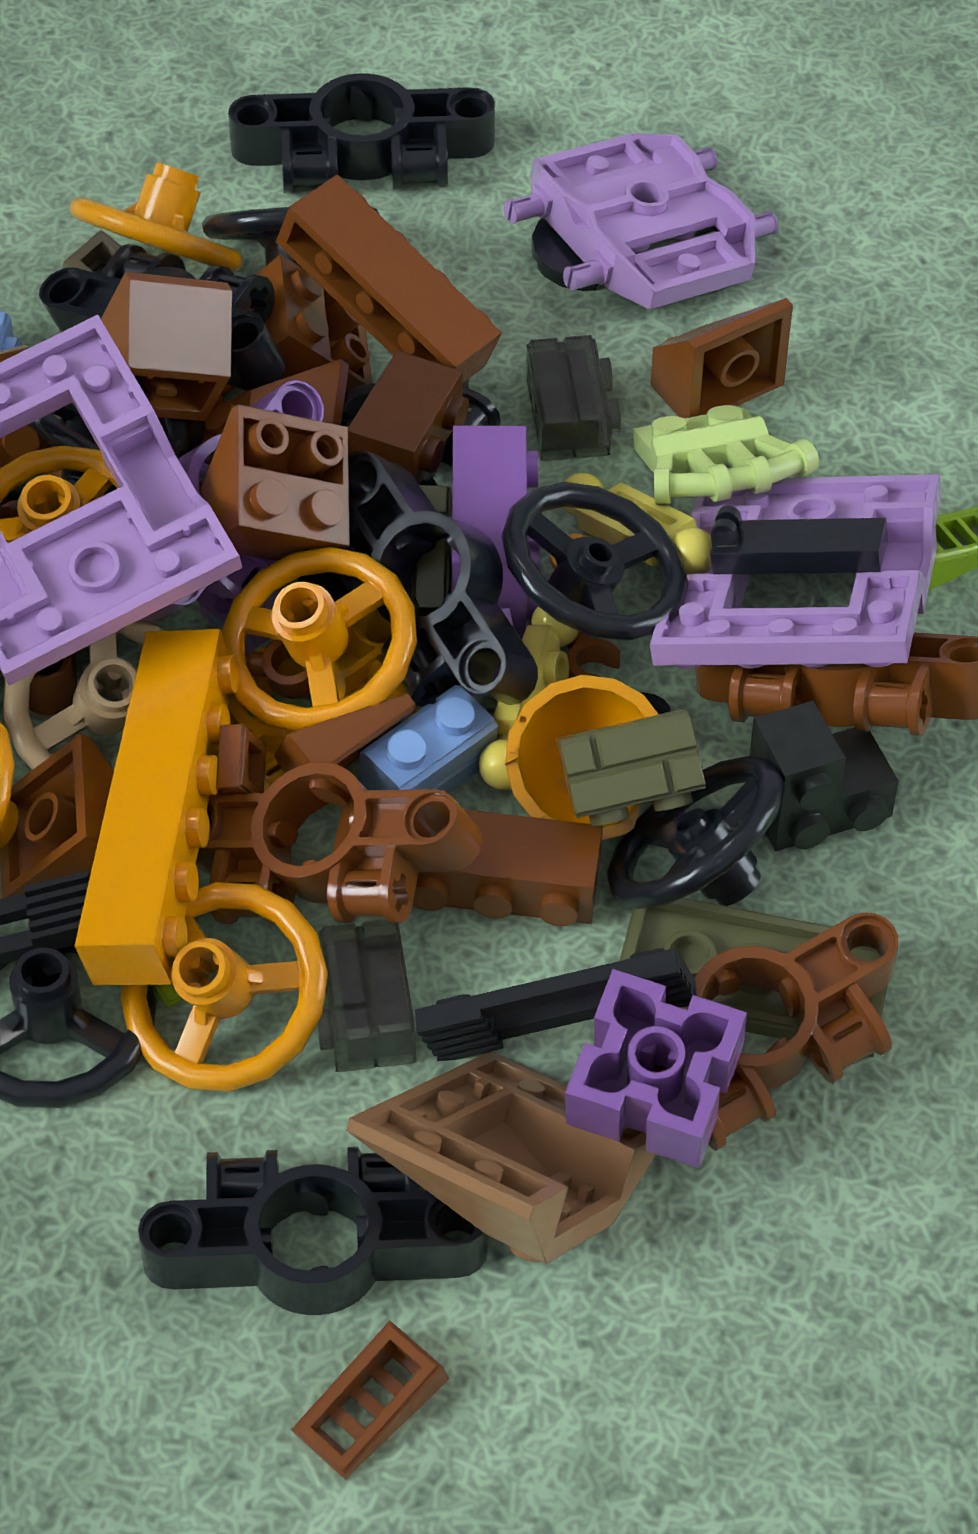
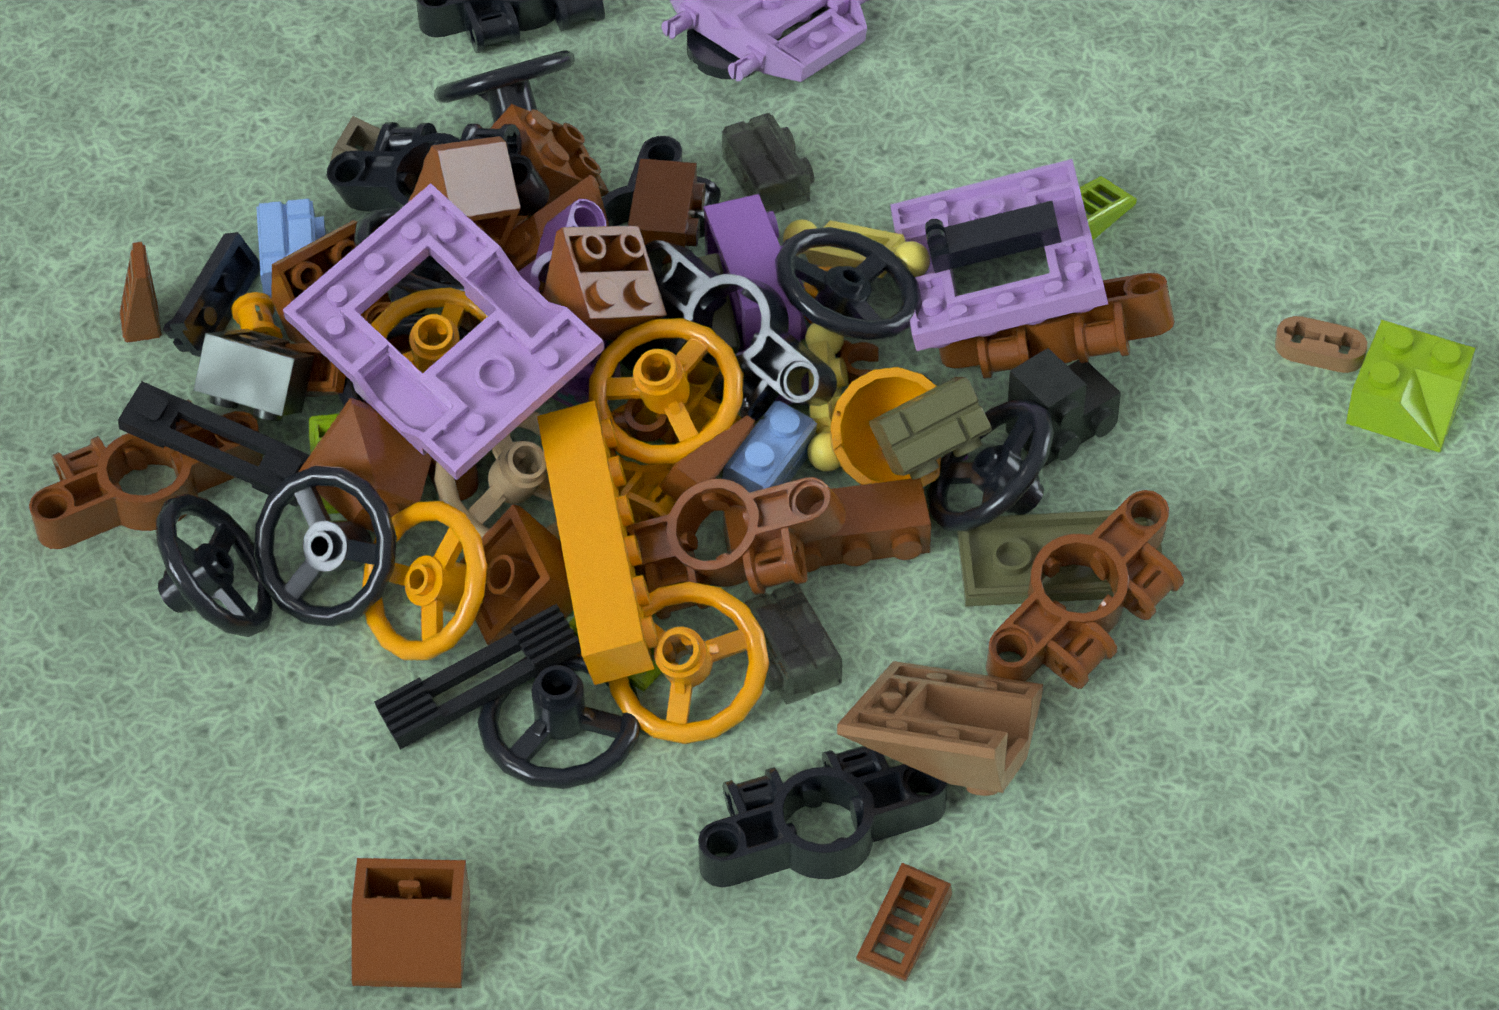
camera: 15 degrees left, 0 degrees up
light orange piece [69,162,244,272] -> none
dark orange tile [216,724,267,794] -> none
dark orange brick [276,174,502,383] -> none
black container [415,948,697,1061] -> none
medium lavender brick [565,969,747,1168] -> none
yellowish green plate [633,405,819,504] -> none
dark orange slope [650,298,793,419] -> none

